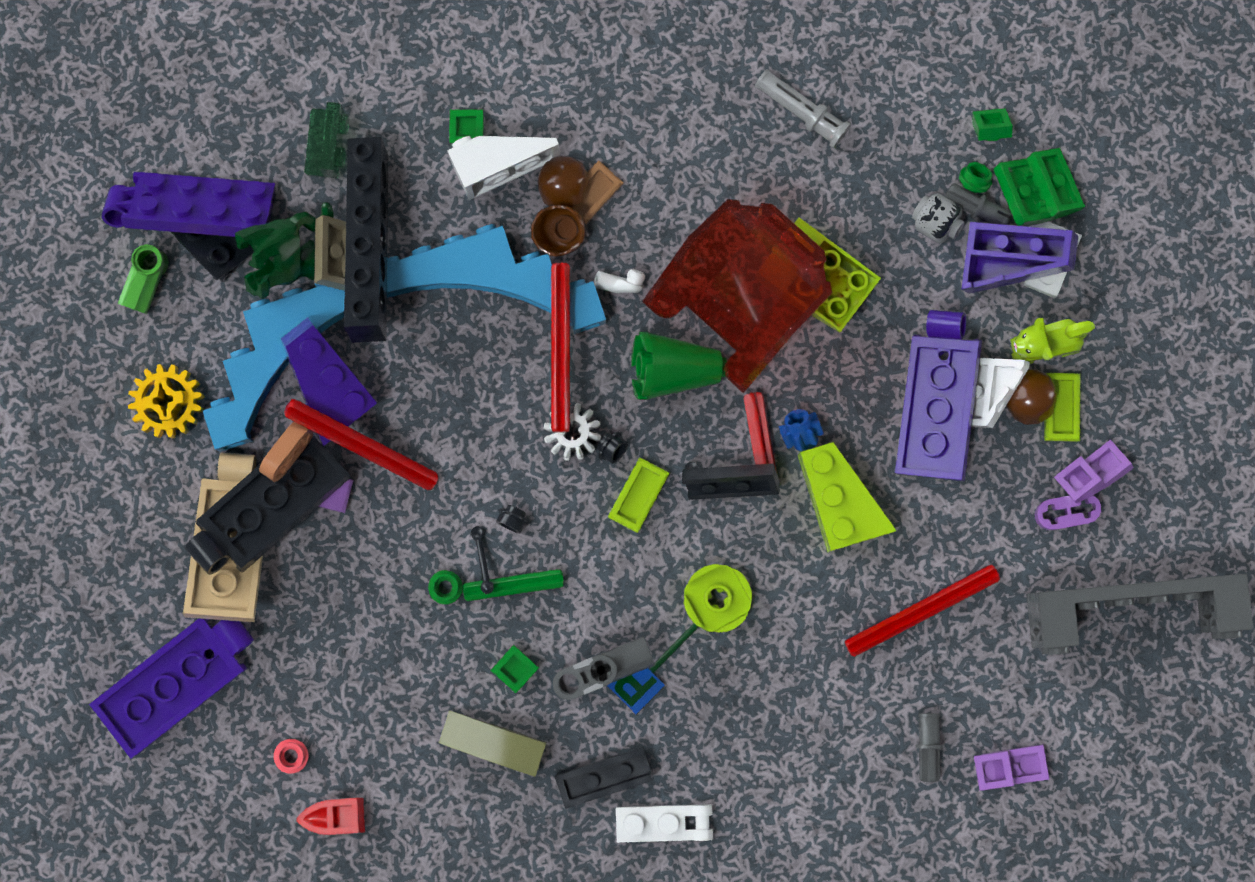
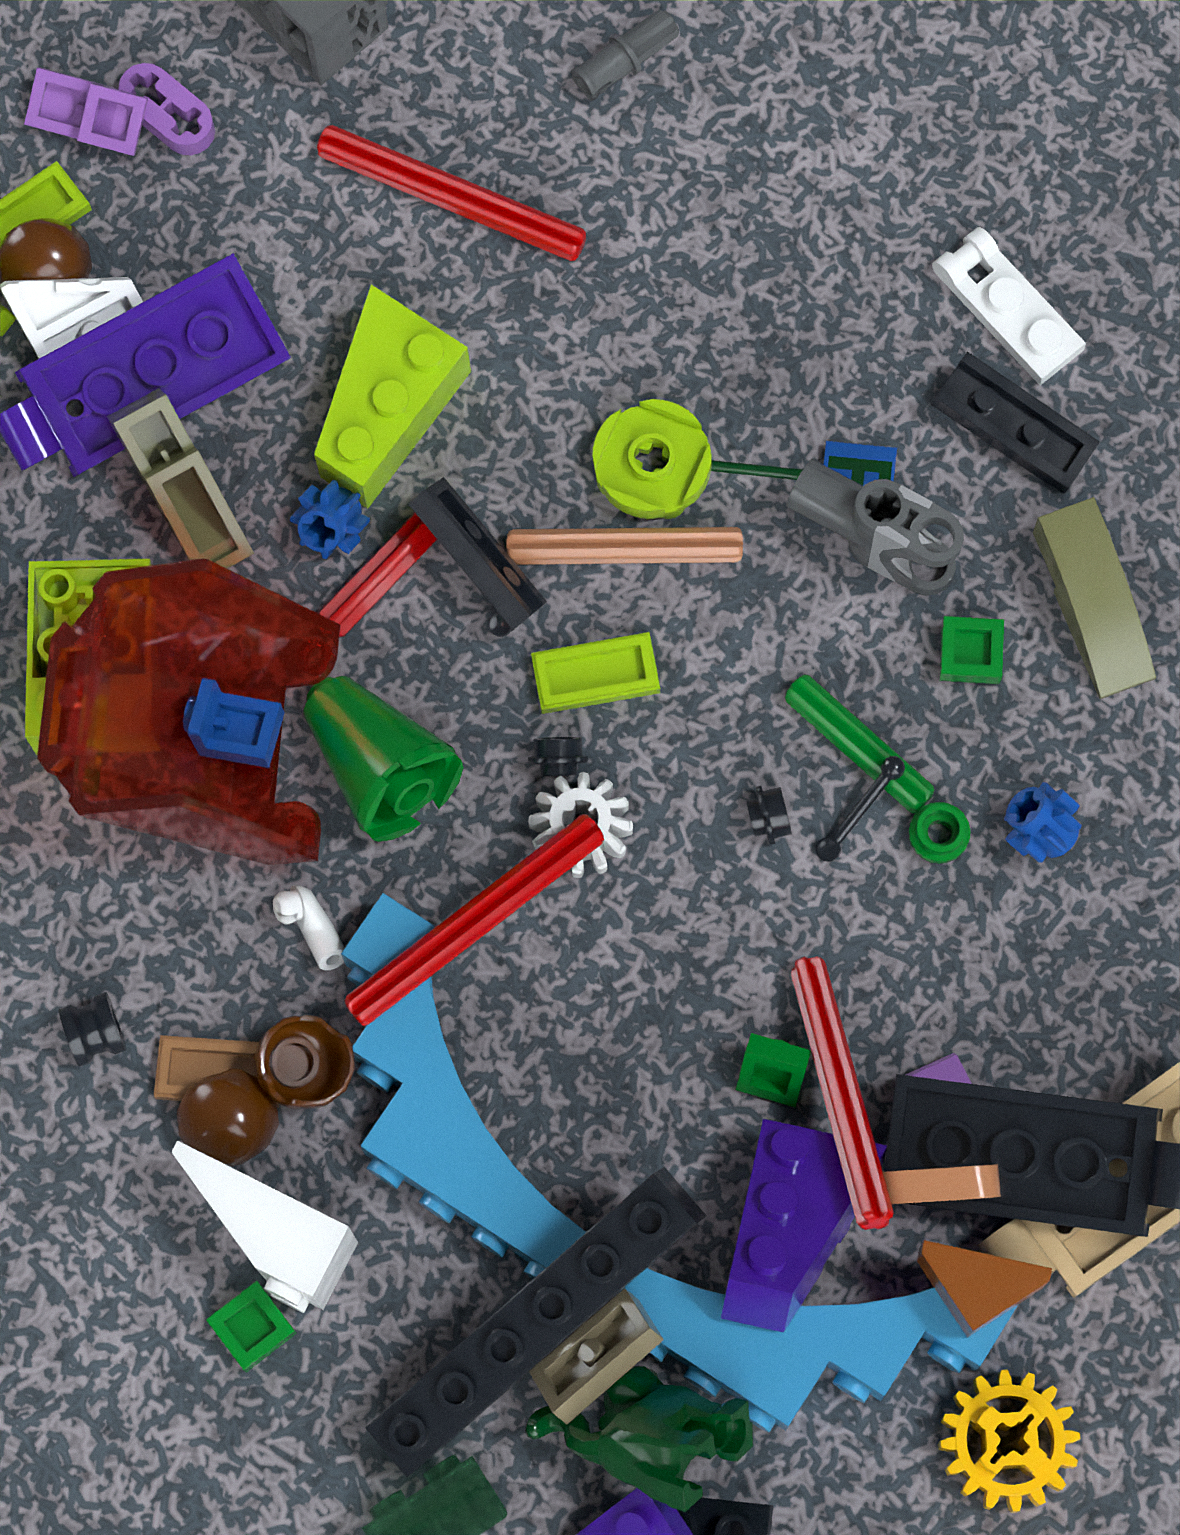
camera: 120 degrees left, 10 degrees down
none -> black wheel [58,992,127,1067]
none -> olive slope [107,388,254,582]
none -> blue bracket [183,678,285,768]
none -> nougat axle [506,527,743,565]
none -> green plate [735,1033,811,1107]
none -> dark orange slope [917,1240,1052,1338]
none -> blue gear [1004,782,1082,863]

